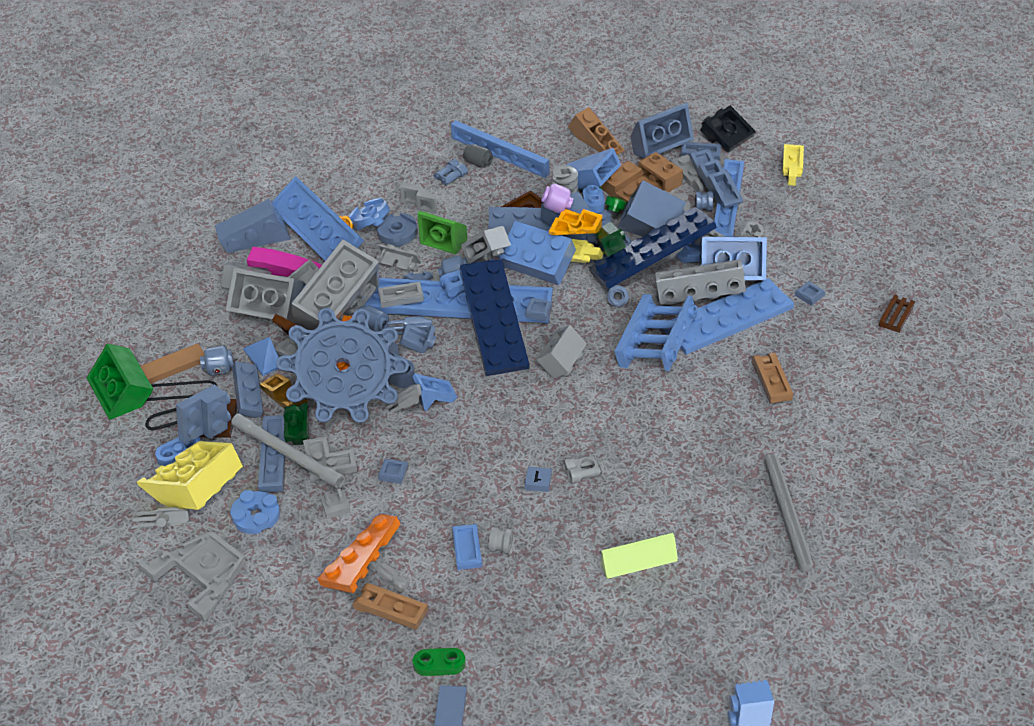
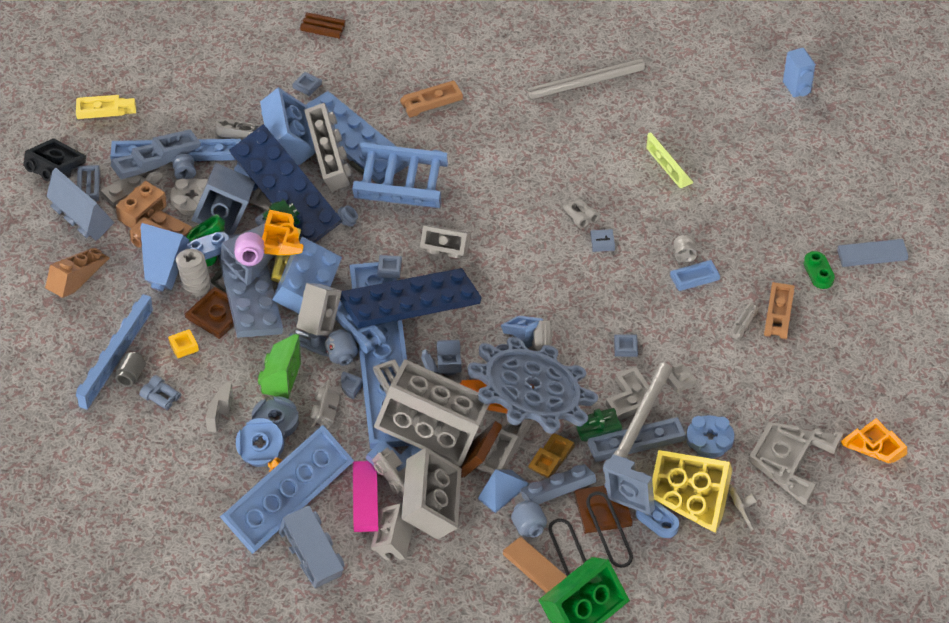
camera: 105 degrees left, 5 degrees up
orange wing [317,514,401,593] -> none
none -> yellow plate [168,329,199,359]
none -> light orange slope [841,418,908,463]

